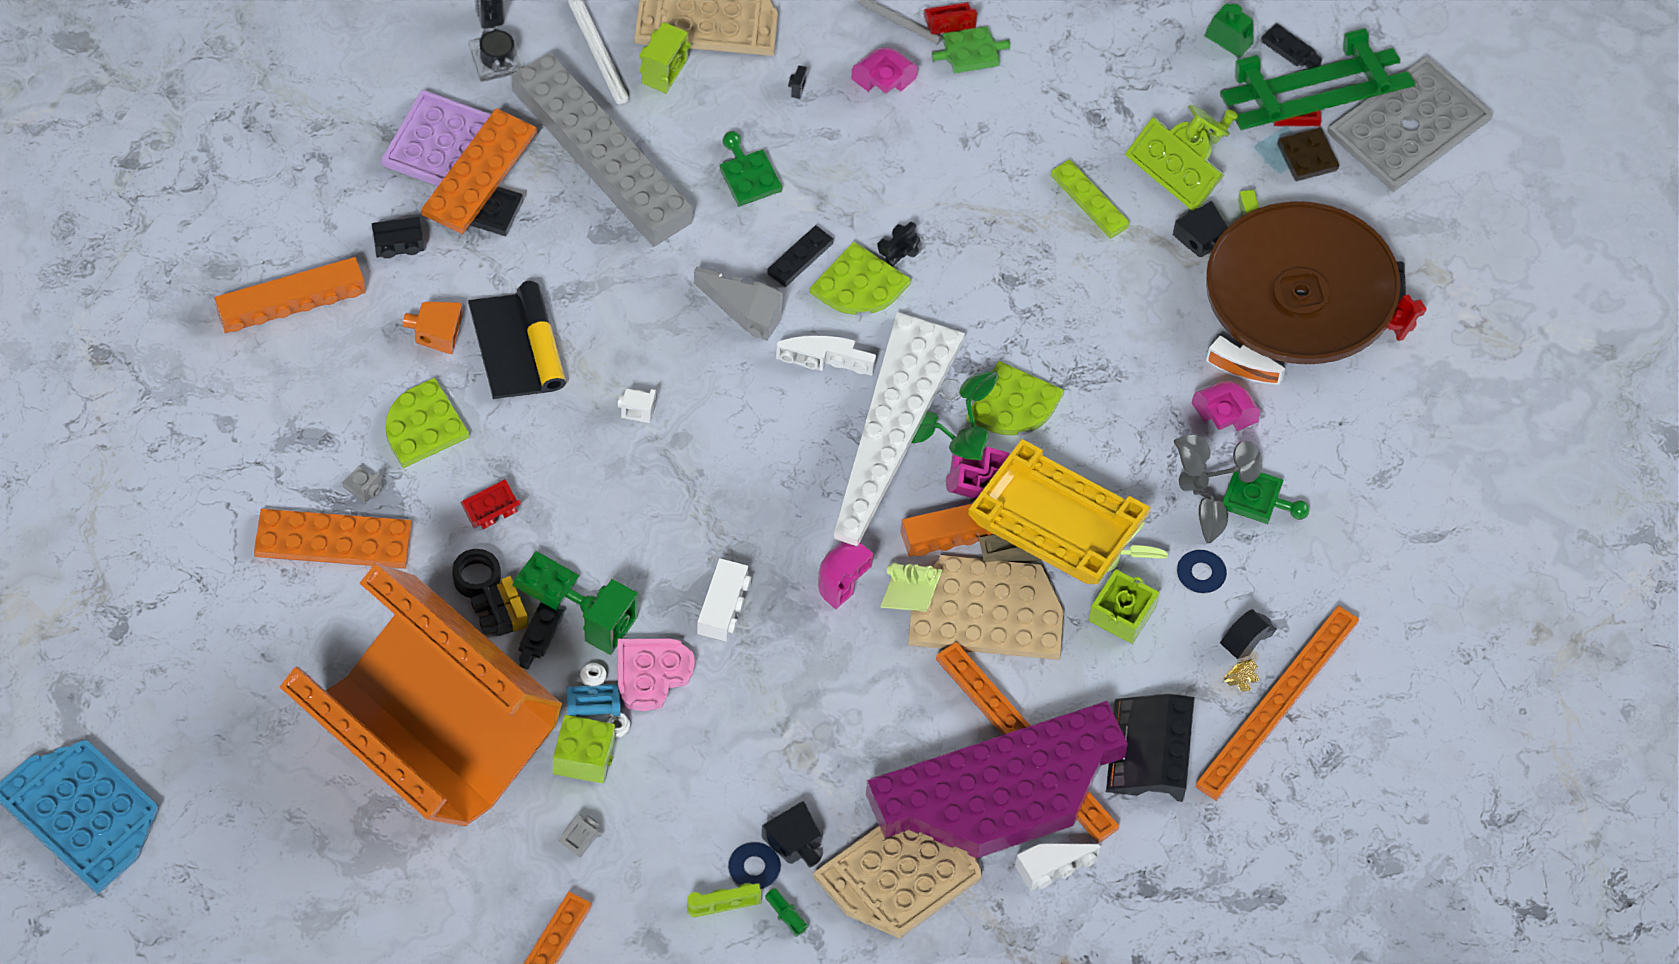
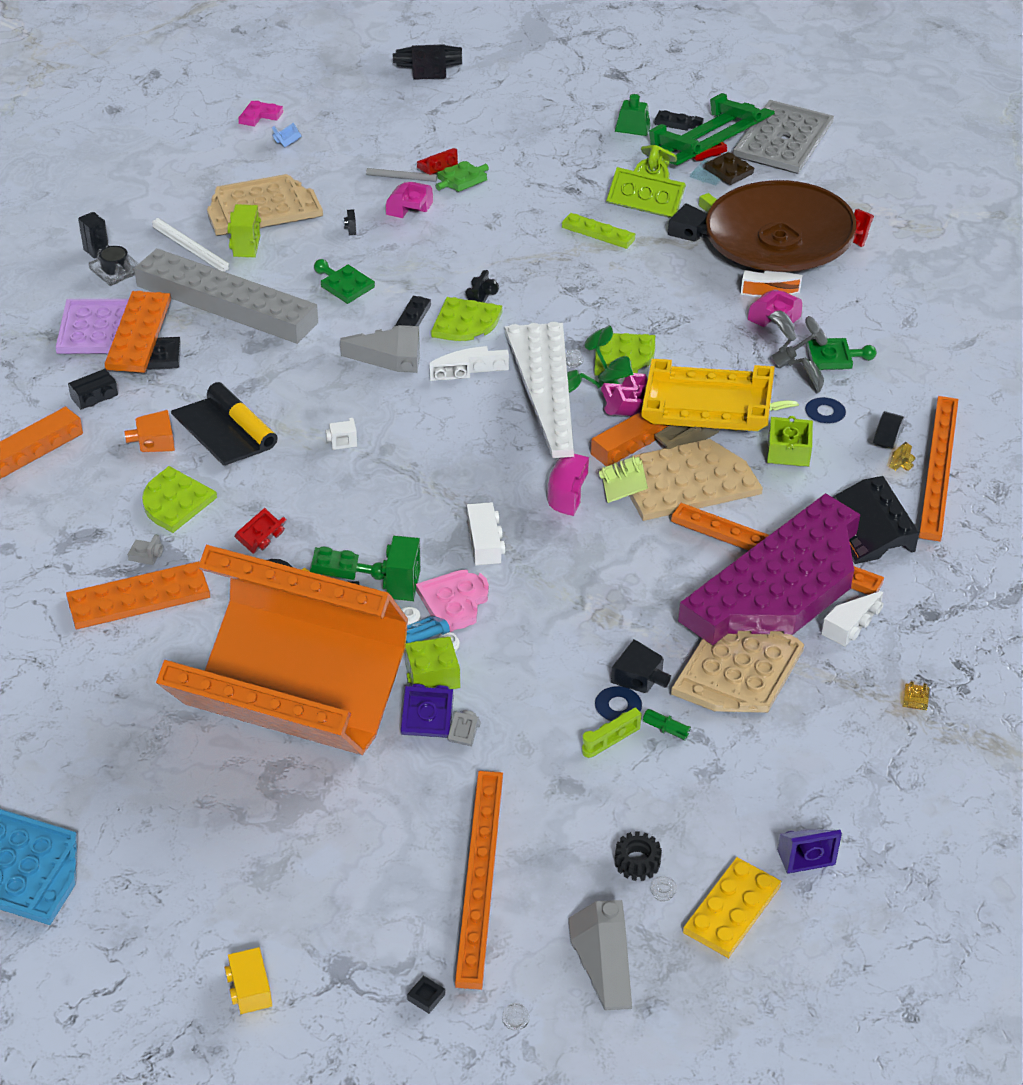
camera: 20 degrees left, 15 degrees down
none -> dark purple plate [401,684,454,738]

